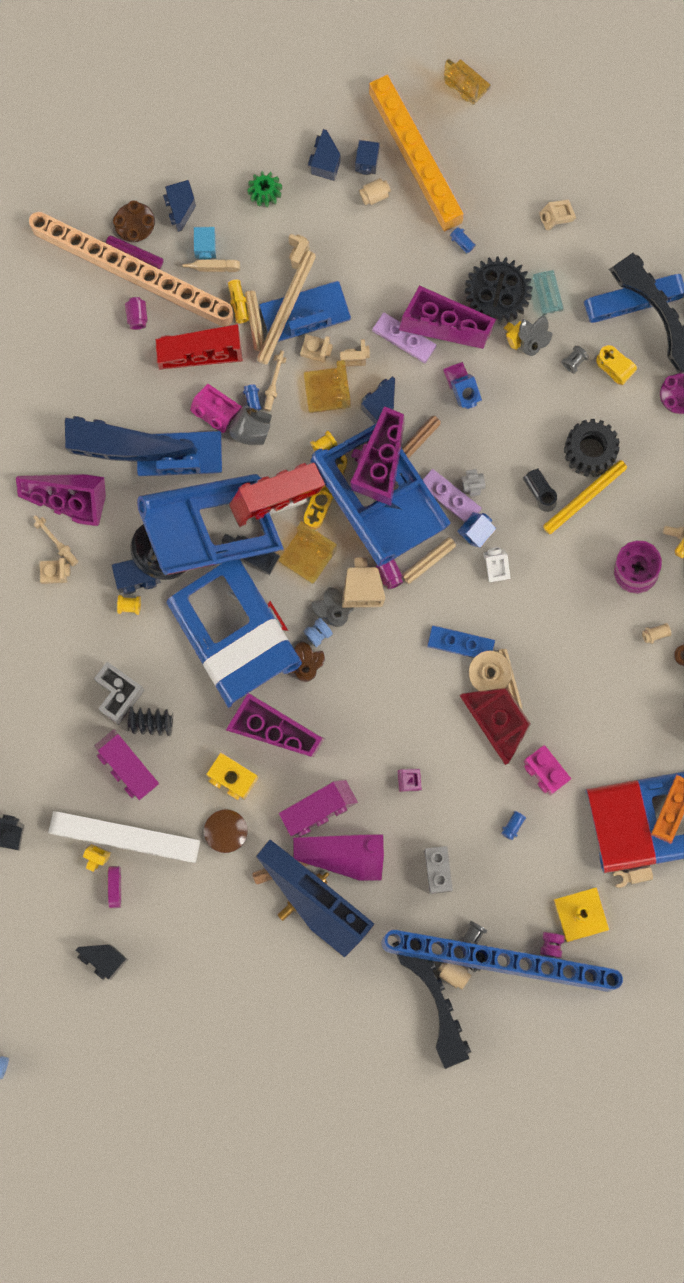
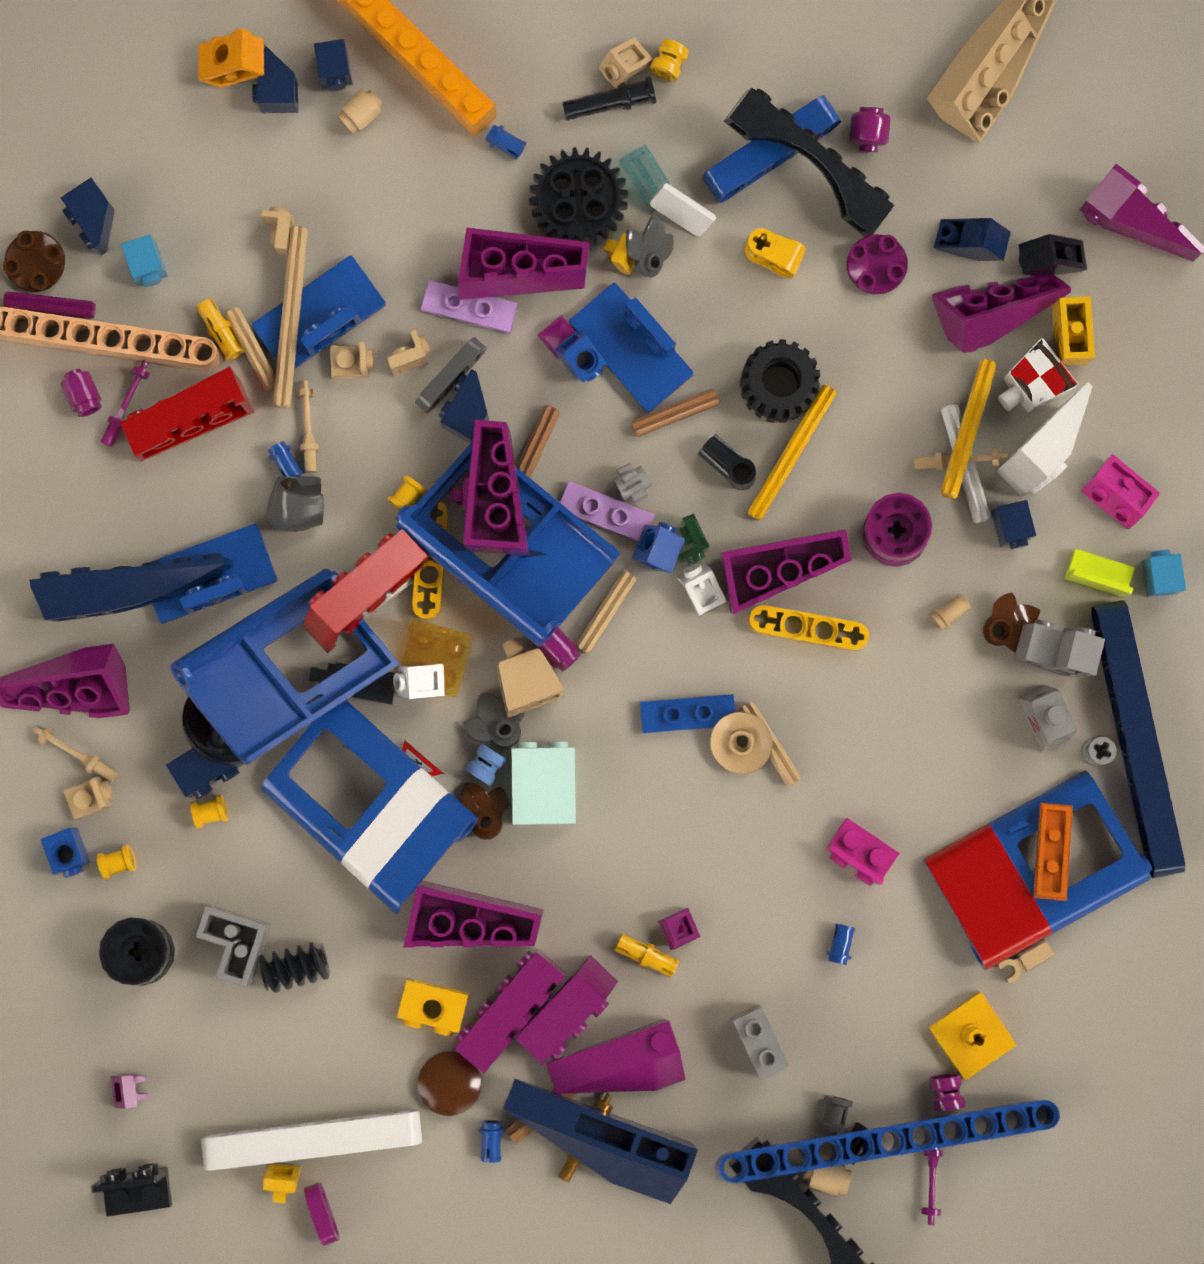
camera: 25 degrees left, 5 degrees up
magenta wedge [94,729,159,801] -> none
tan piece [183,260,240,272] -> none
dark pink bracket [190,384,242,433] -> none
green gear [247,171,282,208] -> none
clear yellow bracket [303,360,351,413] -> none
dark red wing [459,688,531,765] -> none
dark grey bush [561,345,589,374] -> none
none -> blue brick [40,828,90,878]
none -> yellow bush [96,844,137,880]
none -> black wheel [99,917,175,986]
none -> magenta piece [101,360,150,447]
none -> tile [111,1074,149,1109]
none -> light orange brick [198,29,264,88]
none -> white bracket [393,664,445,699]
none -> dark grey beam [415,337,487,413]
none -> magenta wedge [455,949,567,1074]
none -> blue pin [479,1120,504,1163]
none -> light aqua brick [512,742,576,825]
none -> black pin [562,76,656,121]
none -> blue bracket [569,283,694,413]
none -> yellow pin [614,933,679,978]
none -> medium nougat axle [631,389,719,437]
none -> white slope [649,183,717,237]
none -> yellow wheel [650,39,690,82]
none -> clear green bracket [678,513,710,565]
none -> magenta wedge [720,530,852,614]
none -> yellow beam [748,605,869,651]
none -> magenta piece [922,1148,943,1225]

